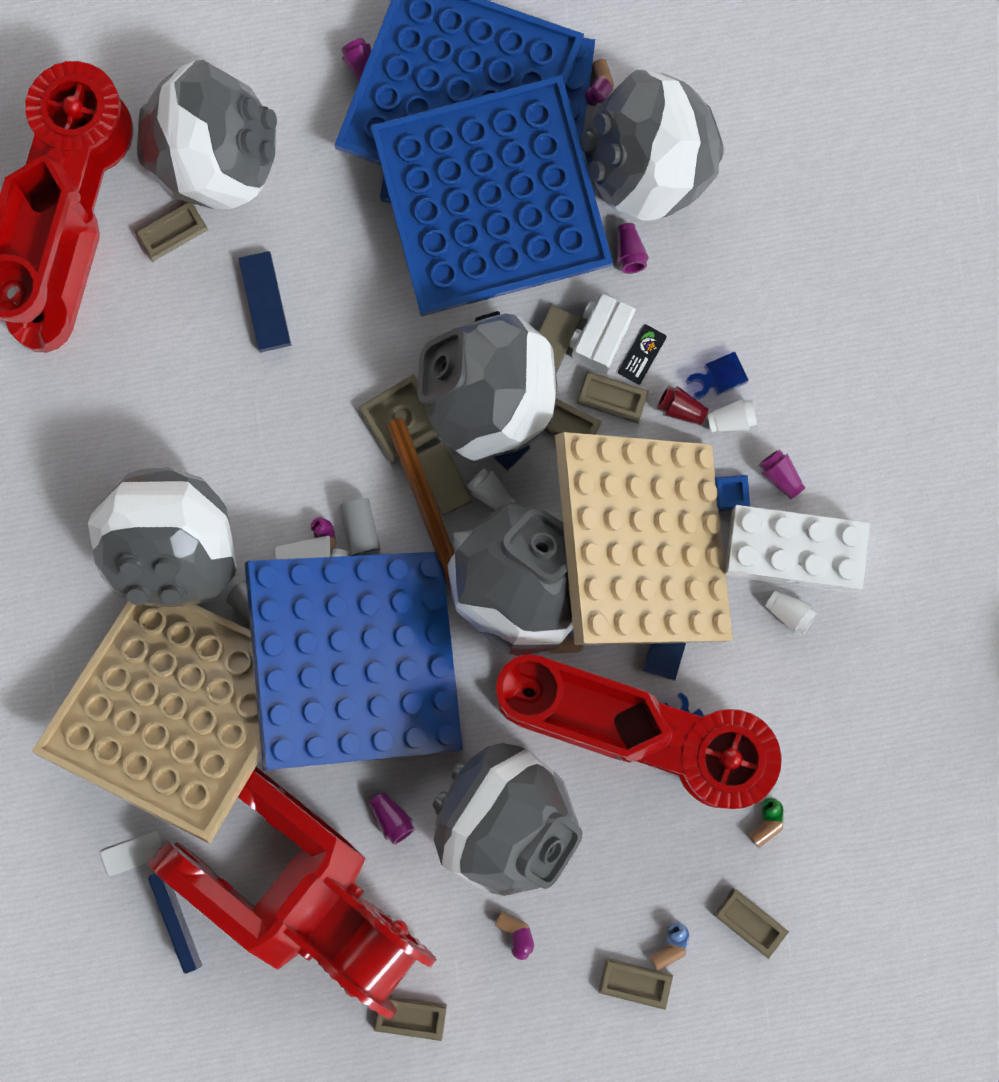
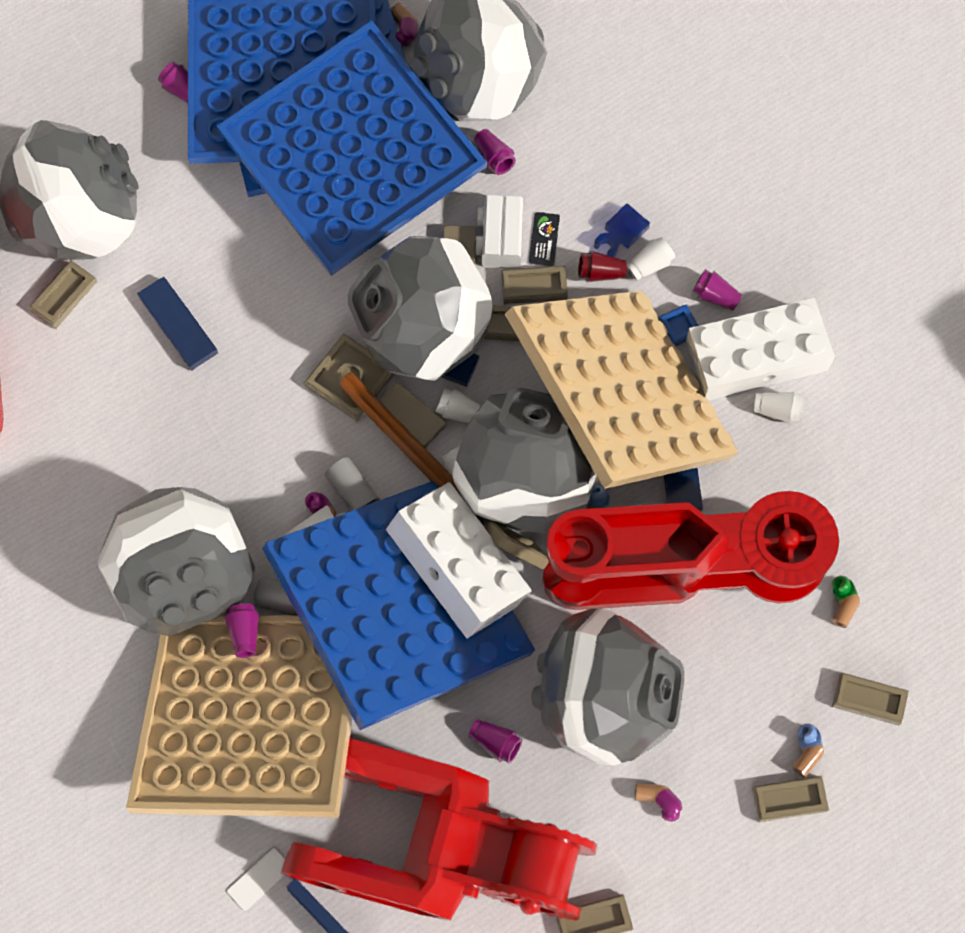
camera: 25 degrees left, 10 degrees down
none -> magenta cone [224,603,259,658]
none -> white brick [386,482,532,639]
none -> dark tan tile [485,521,549,570]

